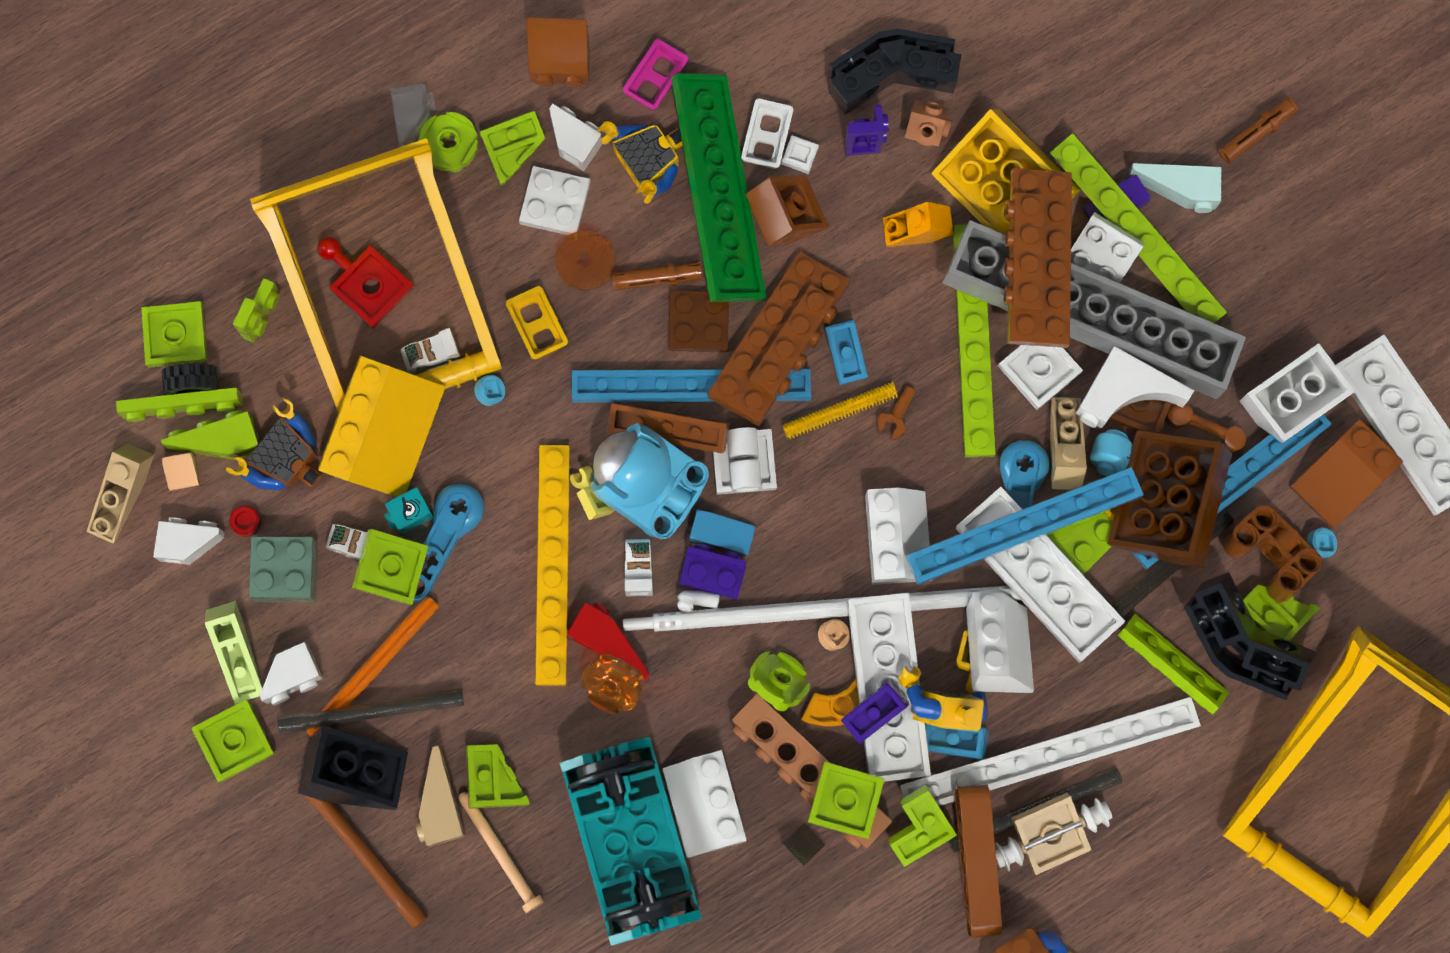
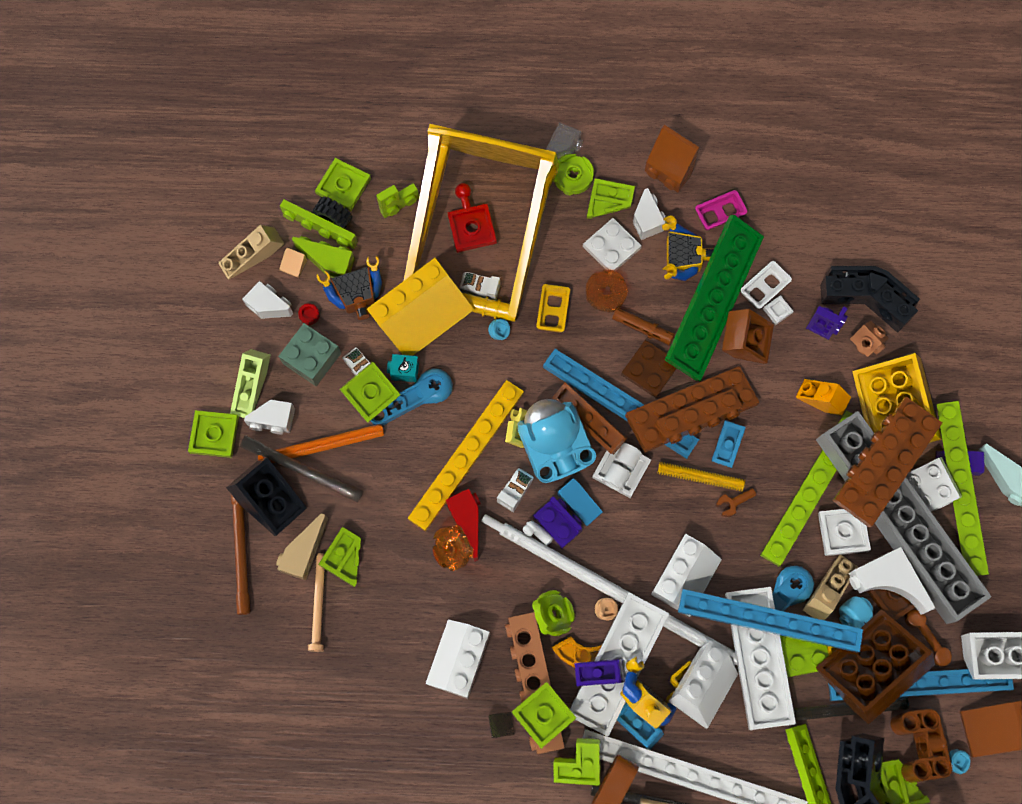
camera: 40 degrees right, 5 degrees down
teal piece [560,737,702,946] -> none

